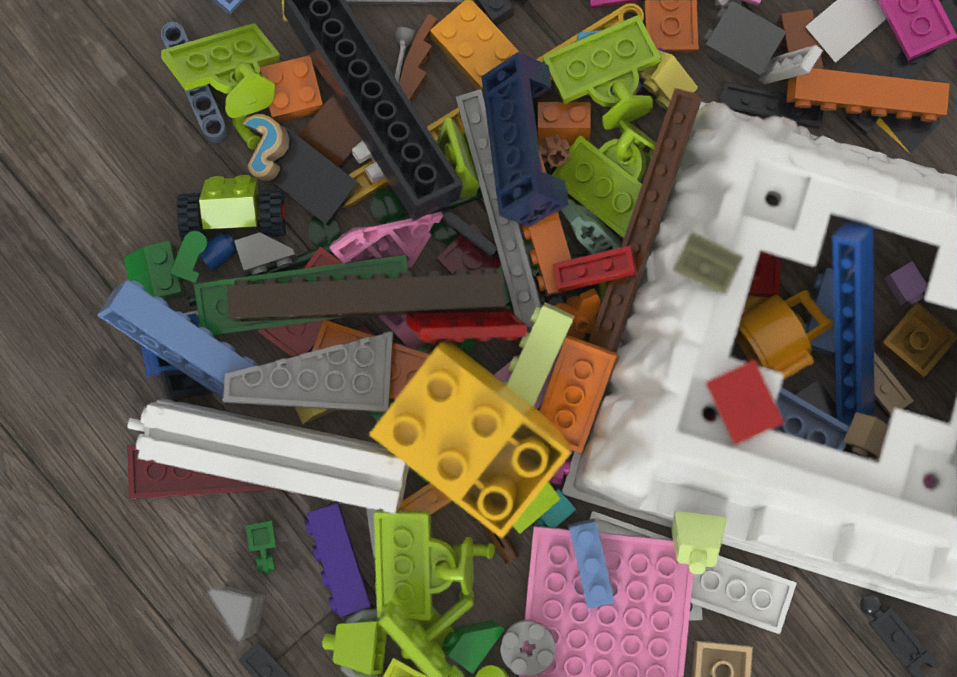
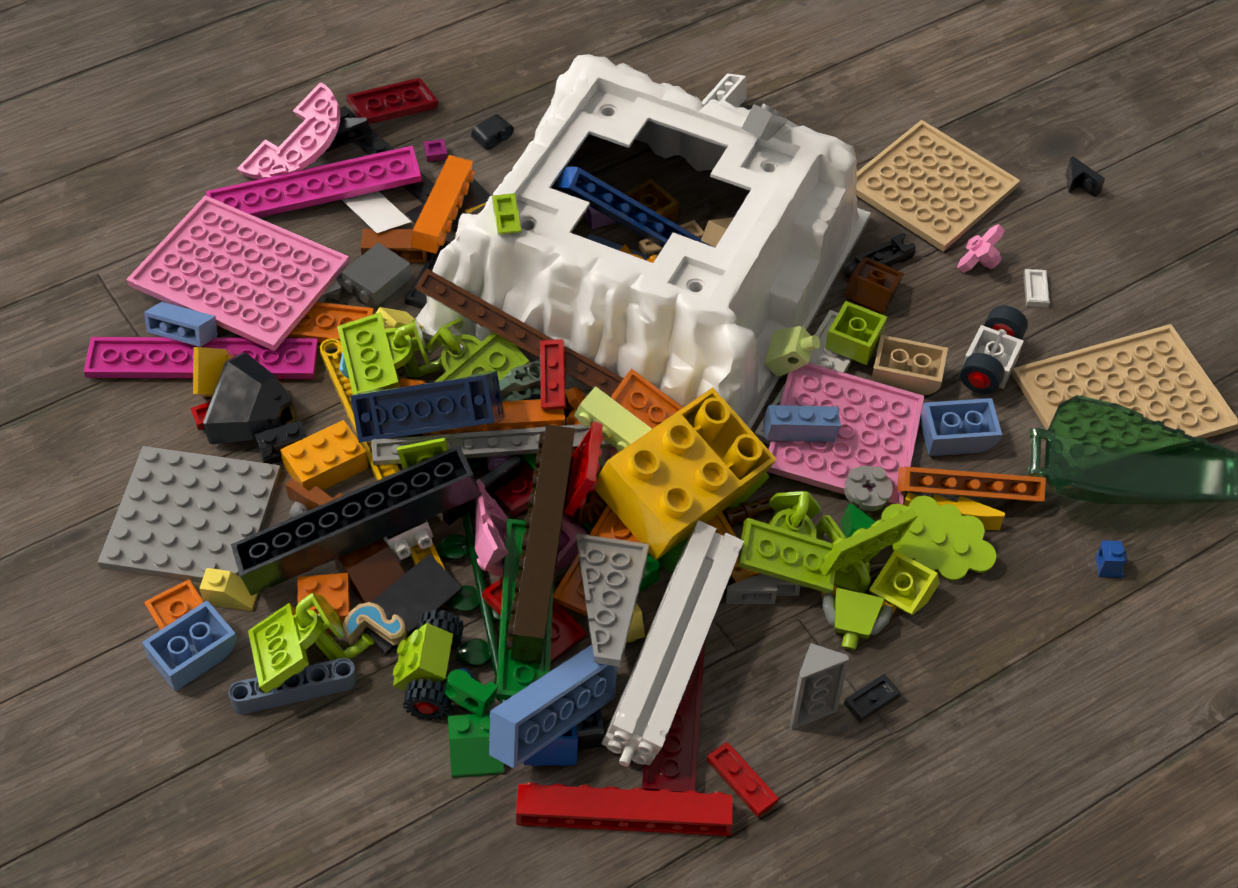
camera: 85 degrees left, 30 degrees down
light grey slope [234,232,298,276] -> none
green plate [245,521,277,574] -> none
dark purple brick [304,503,372,617] -> none
olive plate [672,232,744,296] -> none
red piece [705,360,784,446] -> none
white tile [758,45,823,84] -> none
none -> lime slope [492,193,521,235]
none -> red brick [516,782,733,836]
none -> red plate [707,742,779,818]
none -> lime brick [825,301,887,365]
none -> reddish brown slope [844,256,904,314]

